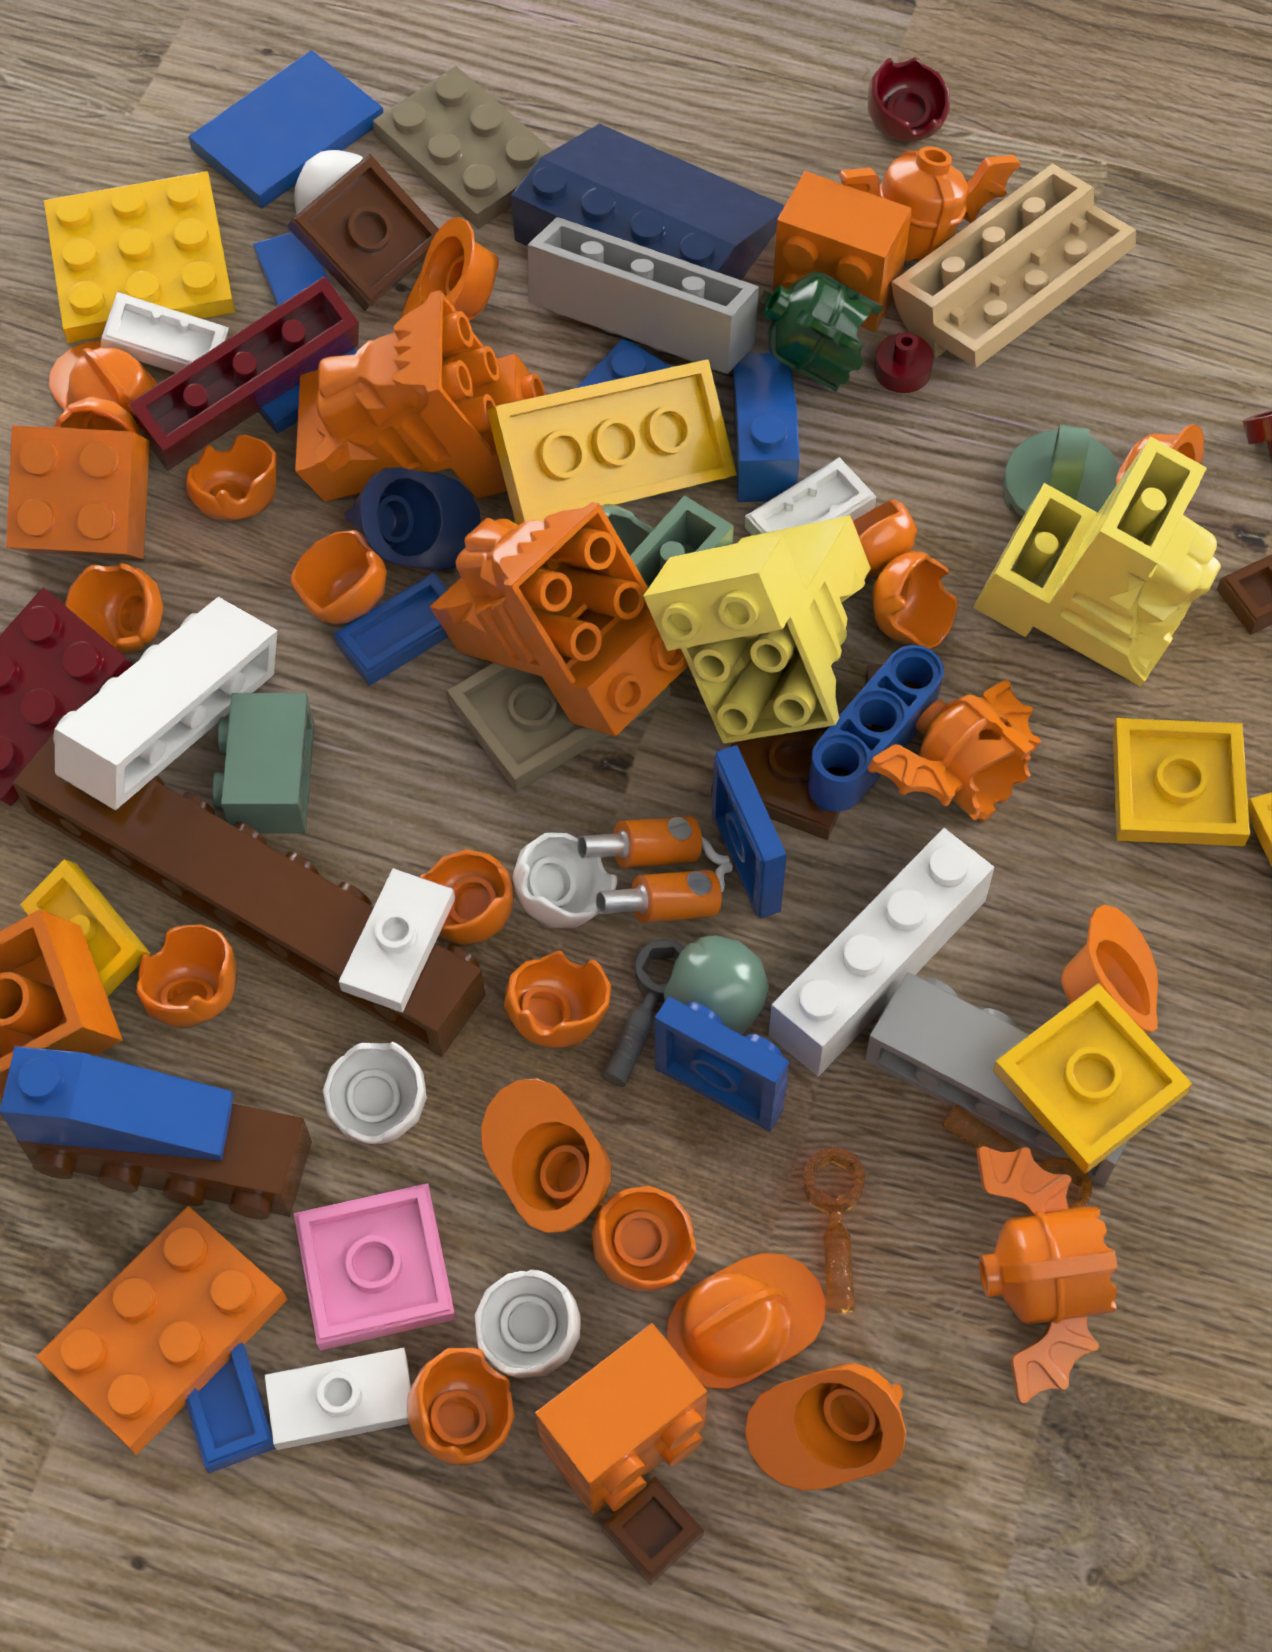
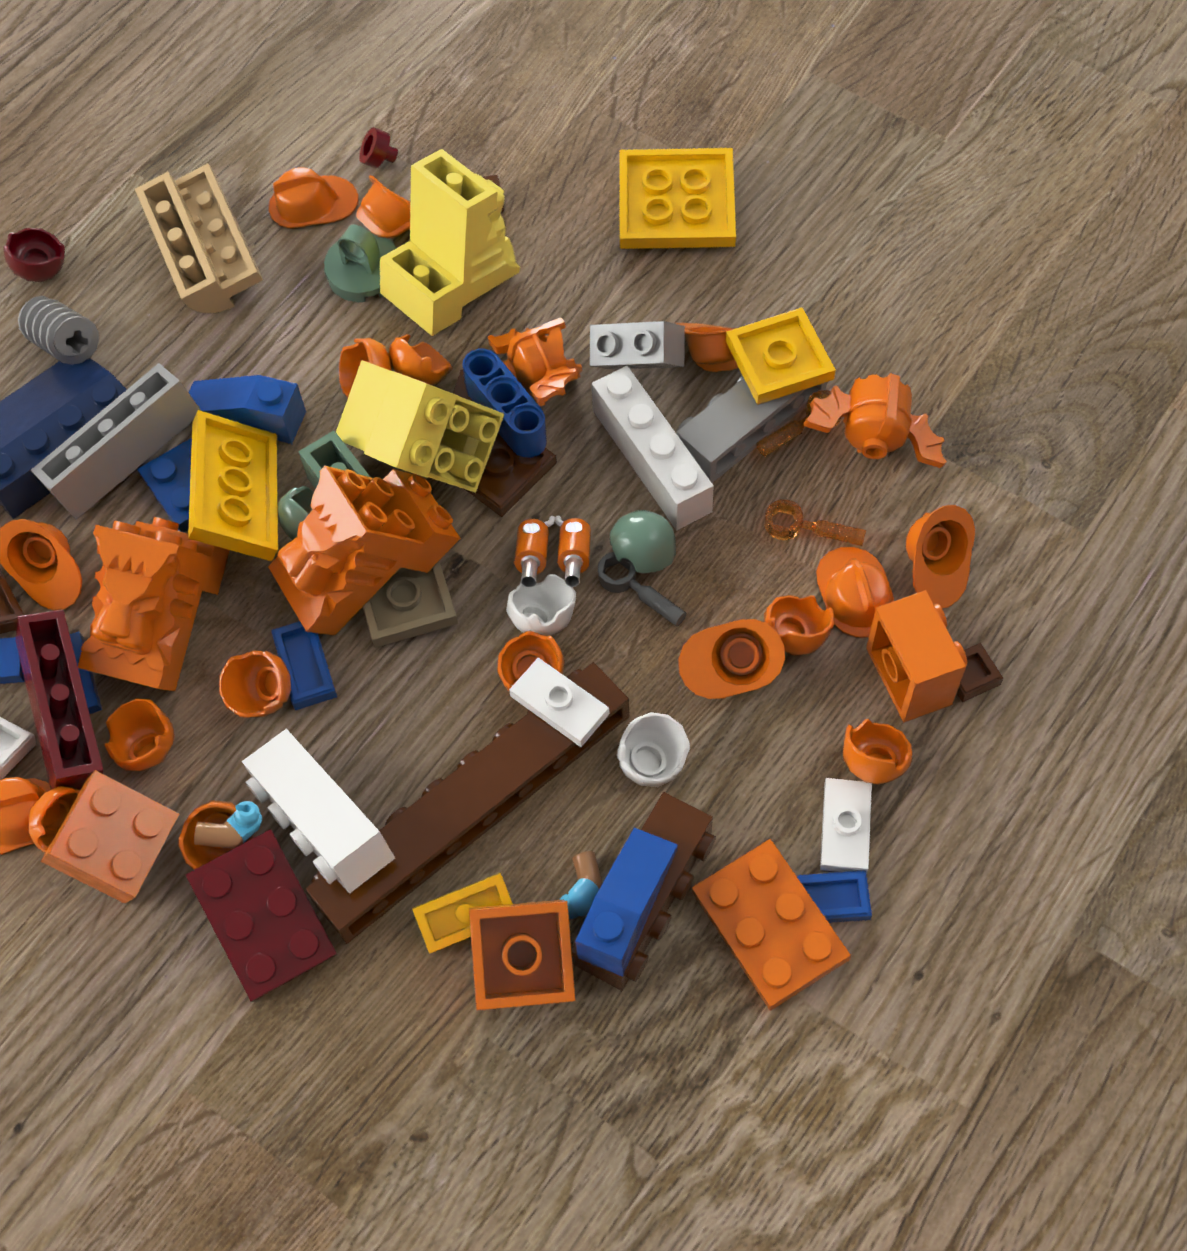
camera: 70 degrees left, 0 degrees up
orange hair [136,924,238,1028] -> none
sand green brick [213,693,315,834] -> none
bright pink tile [294,1183,456,1351] -> none
dark blue piece [345,467,481,570] -> none
white hair [474,1270,581,1378] -> none
orange hair [504,950,612,1049] -> none
blue plate [655,996,789,1132] -> none
blue tile [712,745,787,919] -> none
white plate [745,457,876,536] -> none
dark green helmet [759,271,883,392] -> none
orange brick [773,171,912,332] -> none
orange helmet [839,146,1021,262] -> none
dark red tile [874,332,934,393] -> none
yellow plate [1112,718,1250,846] -> none
none -> light grey piece [18,295,99,364]
none -> arm [194,801,262,849]
none -> orange piece [268,167,359,229]
none -> arm [560,851,603,919]
none -> light grey brick [590,321,685,370]

